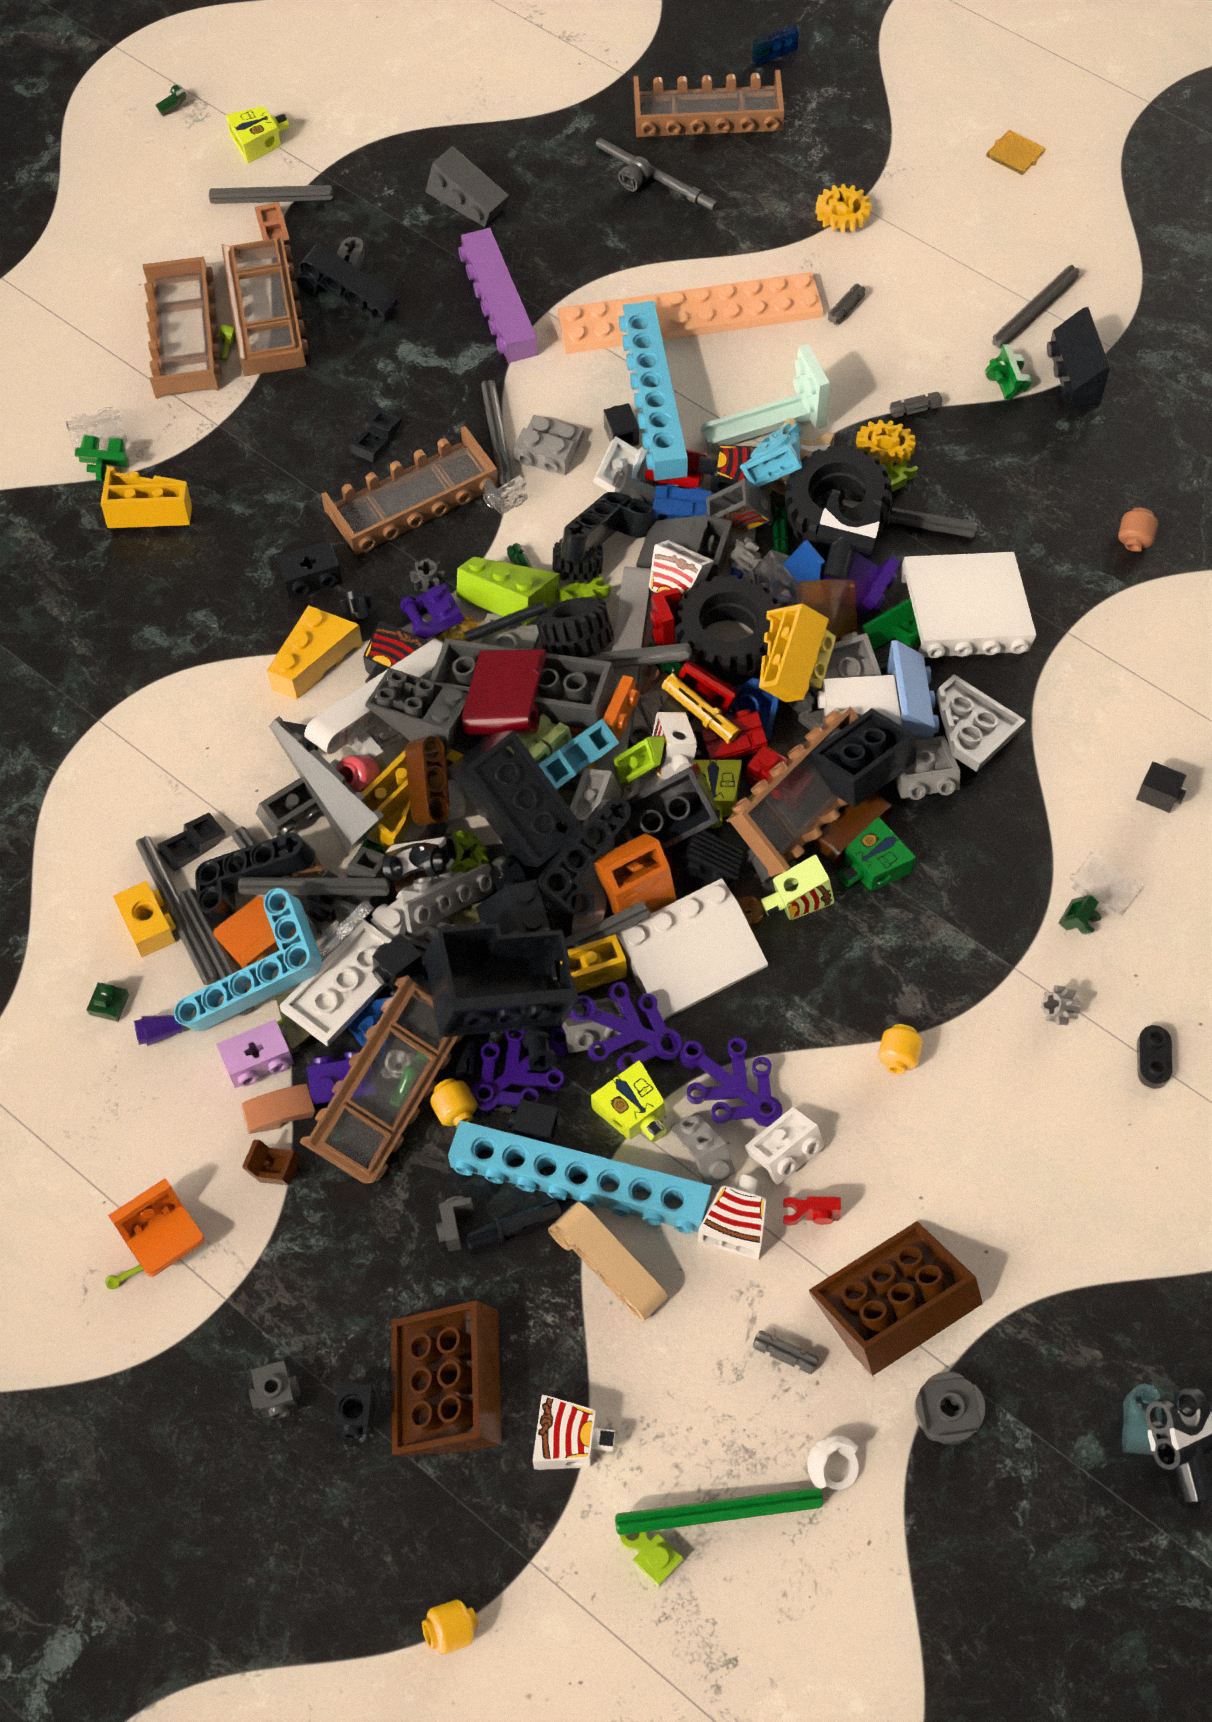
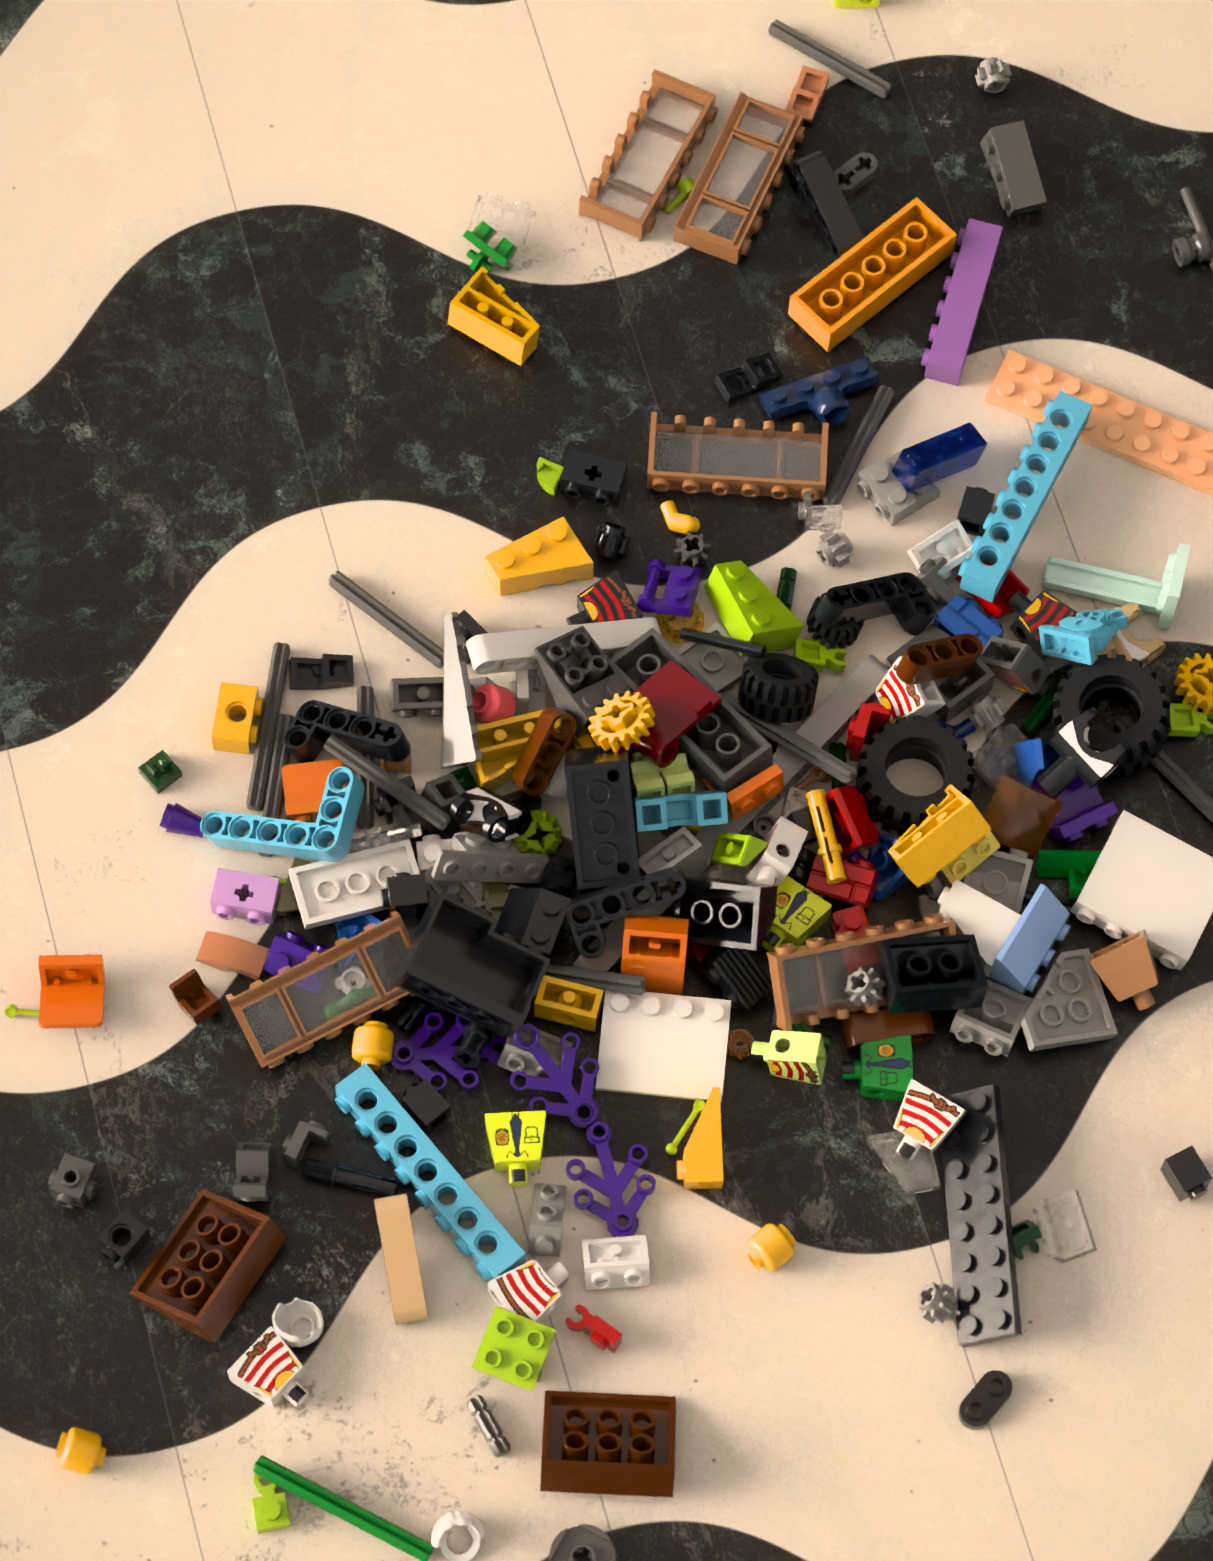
camera: 30 degrees right, 5 degrees up
none -> dark grey brick [233,1142,271,1202]
none -> white hair [272,1297,324,1347]
none -> dark grey axle [328,571,444,669]
none -> lime hinge [472,1306,556,1392]
none -> lime tile [537,457,564,496]
none -> yellow gear [588,691,656,752]
none -> yellow arm [660,500,700,534]
none -> lime hinge [665,1099,706,1155]
none -> yellow slope [677,1087,724,1189]
none -> dark blue plate [759,357,879,427]
none -> light orange brick [788,197,957,352]
none -> light grey gear [816,530,853,569]
none -> light grey gear [844,967,886,1008]
none -> clear wing [866,1131,941,1195]
none -> clear blue brick [892,422,987,493]
none -> torso [893,1079,967,1161]
none -> reddish brown beam [896,633,983,685]
none -> plate [941,1084,1022,1347]
none -> light grey gear [975,57,1012,93]
none -> medium nougat torso [1089,929,1159,1011]

